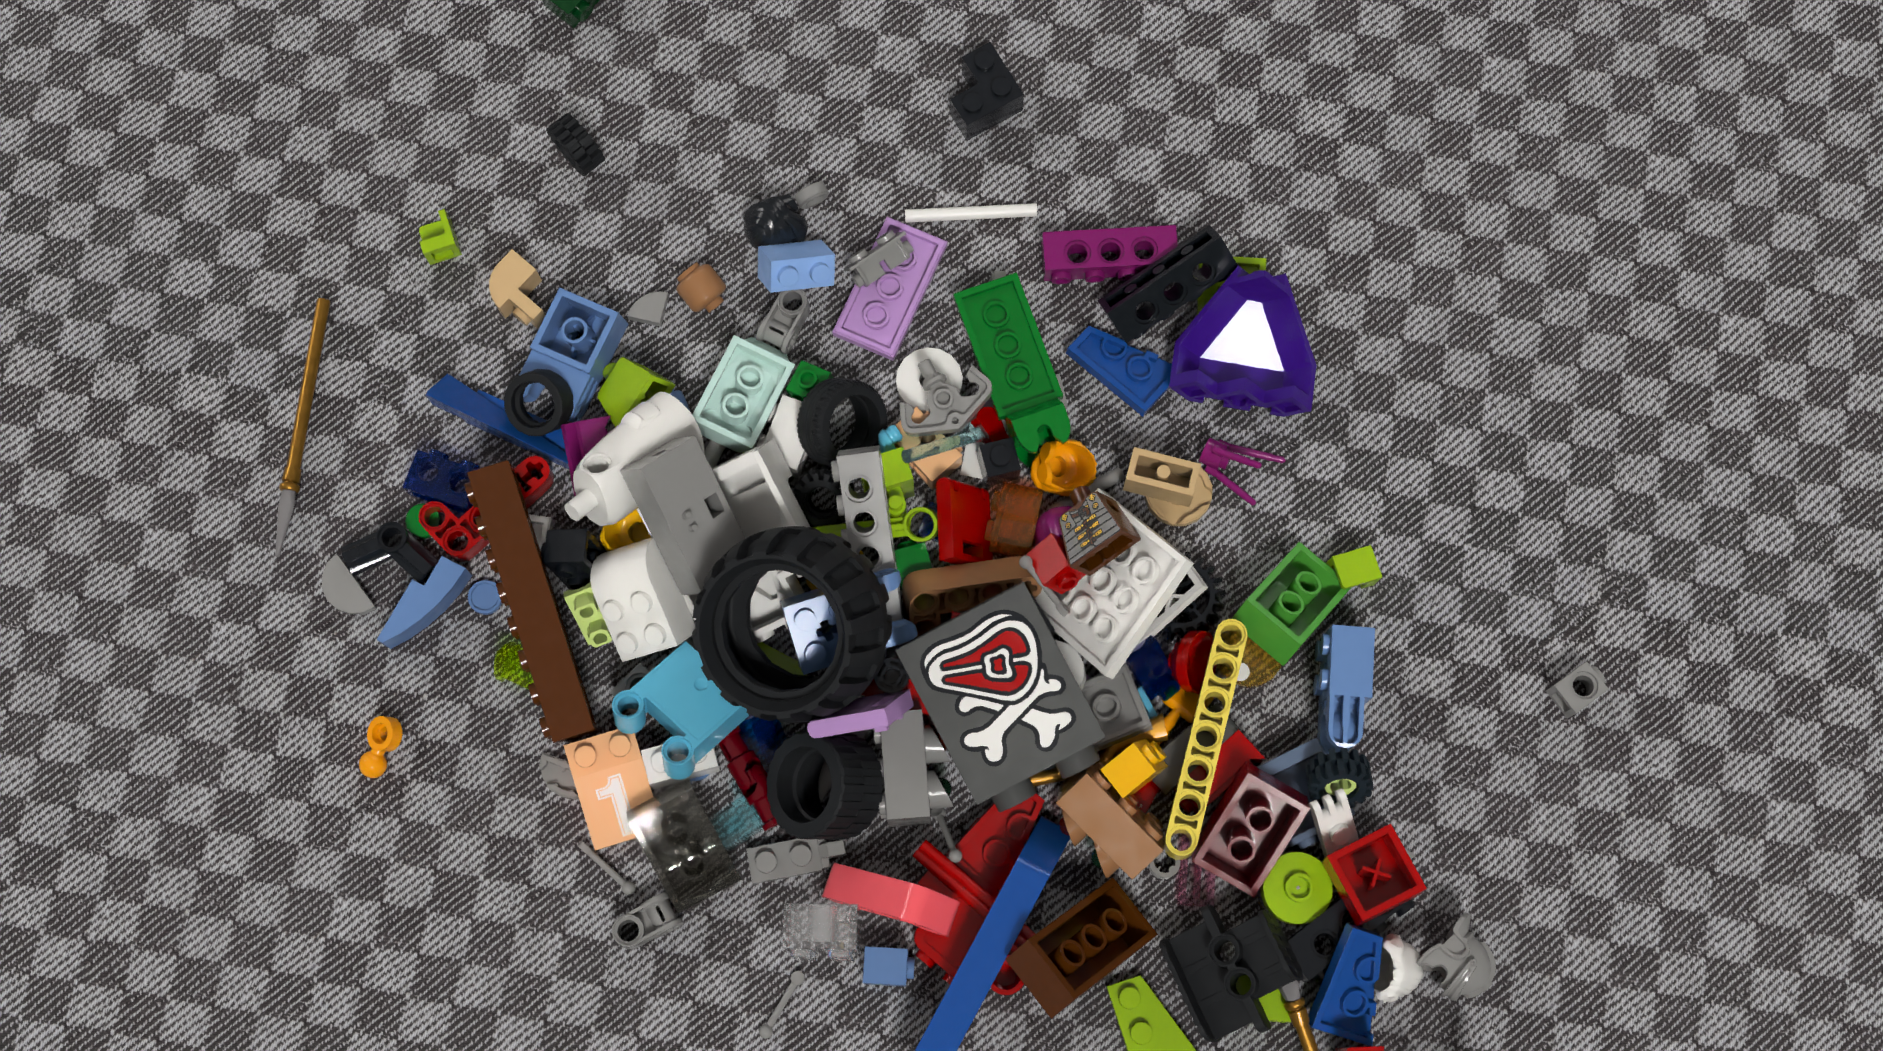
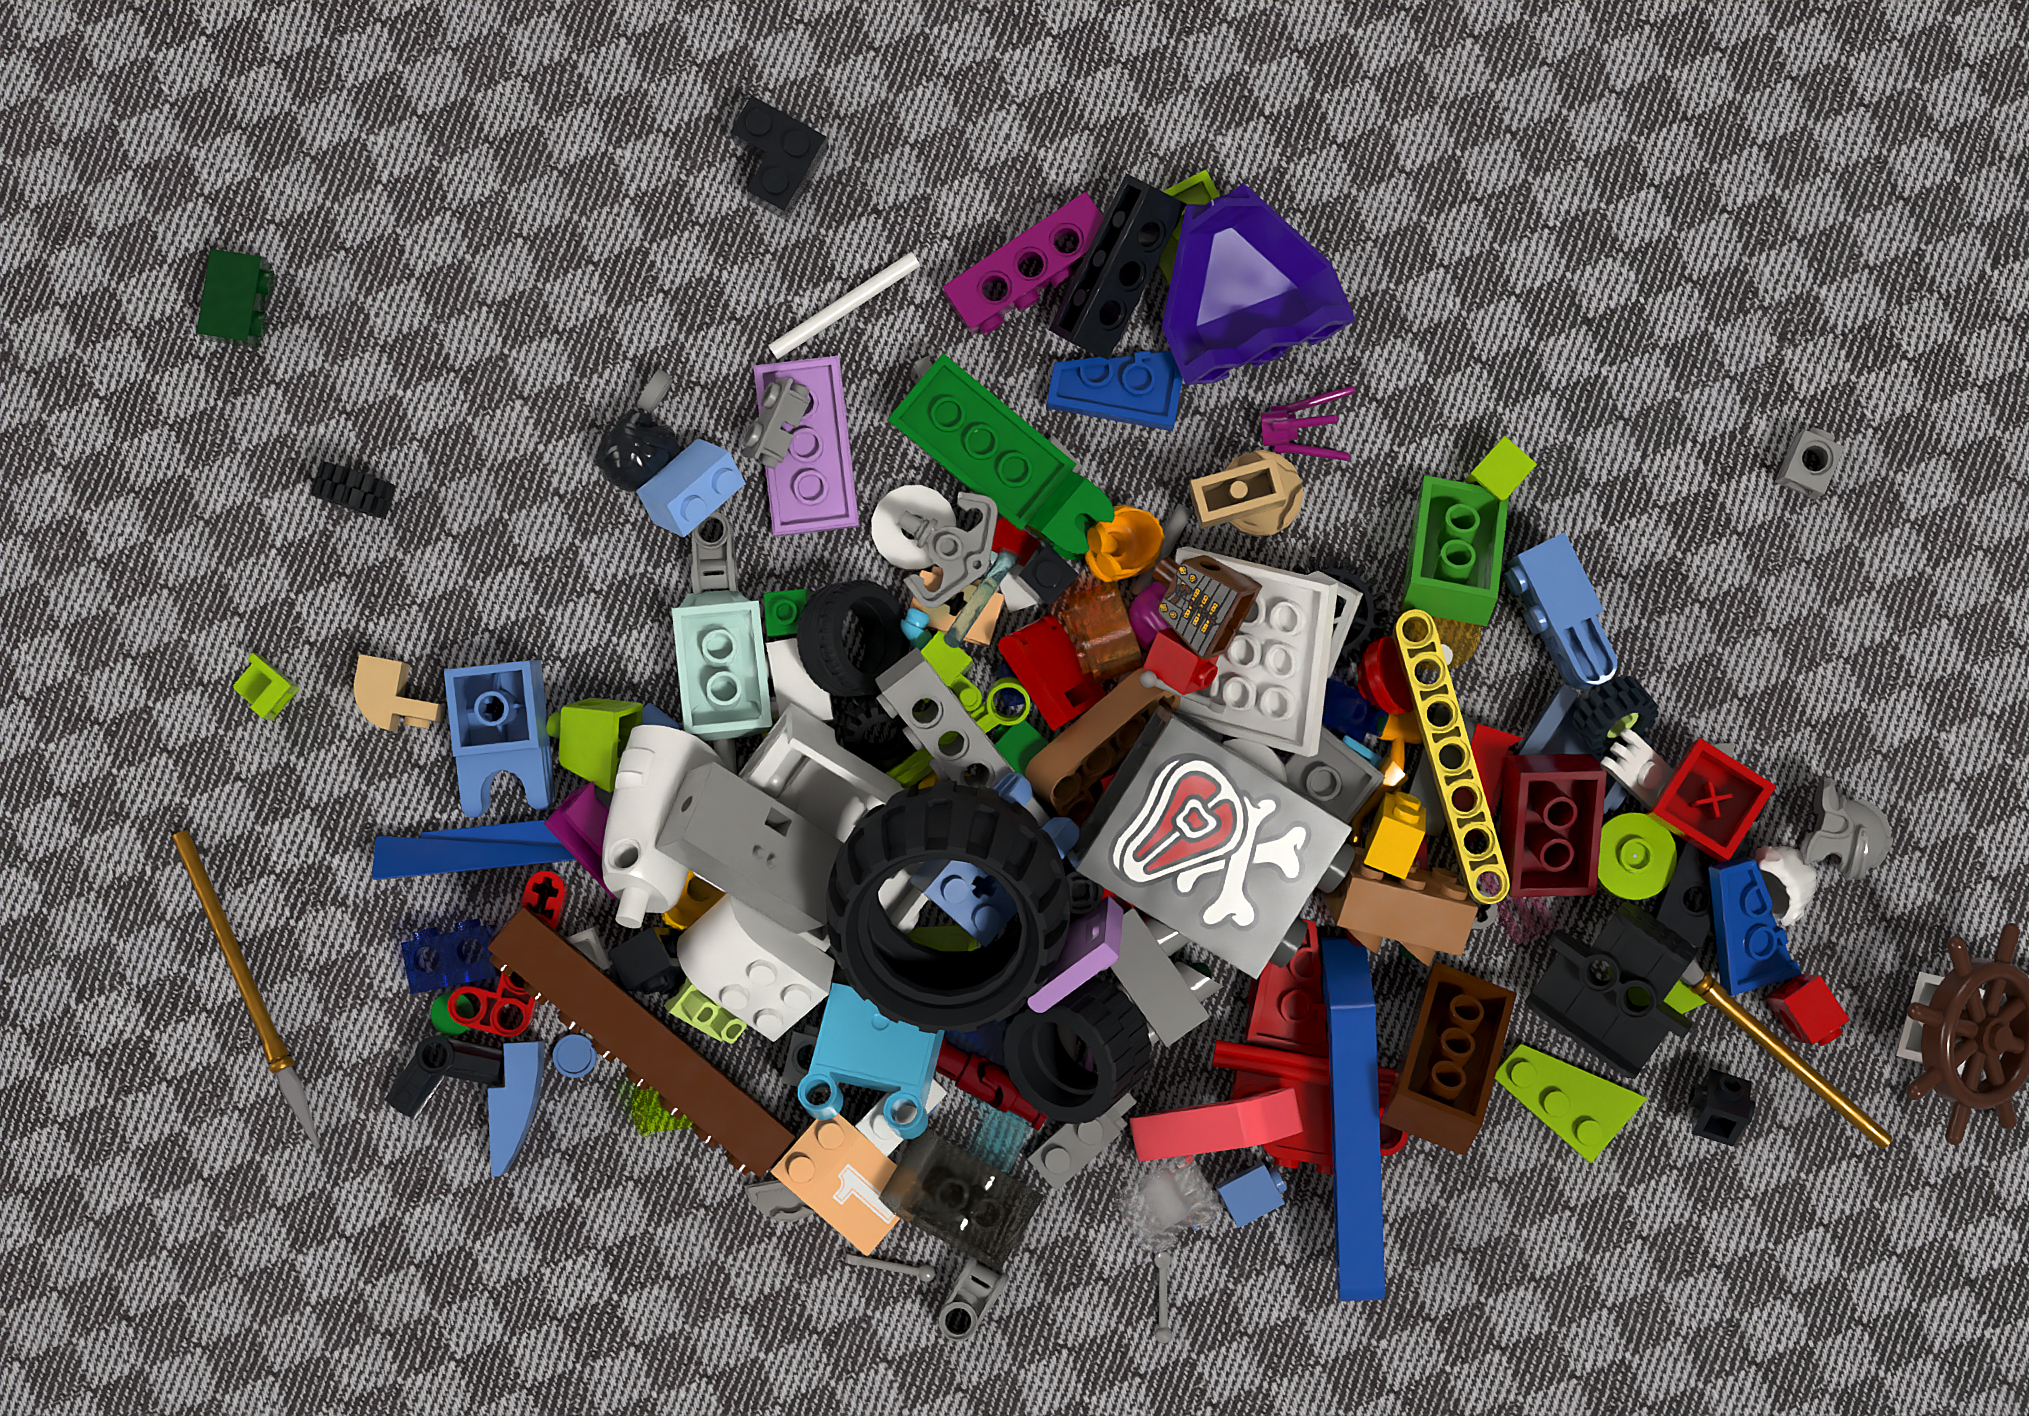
camera: 30 degrees left, 10 degrees up
light grey tile [322,553,377,615] -> none
light orange plate [359,716,403,778] -> none
black tyre [504,369,573,436] -> none
light grey tile [627,291,669,327] -> none
medium nougat head [676,262,726,313] -> none
light grey hinge [930,808,962,863] -> none

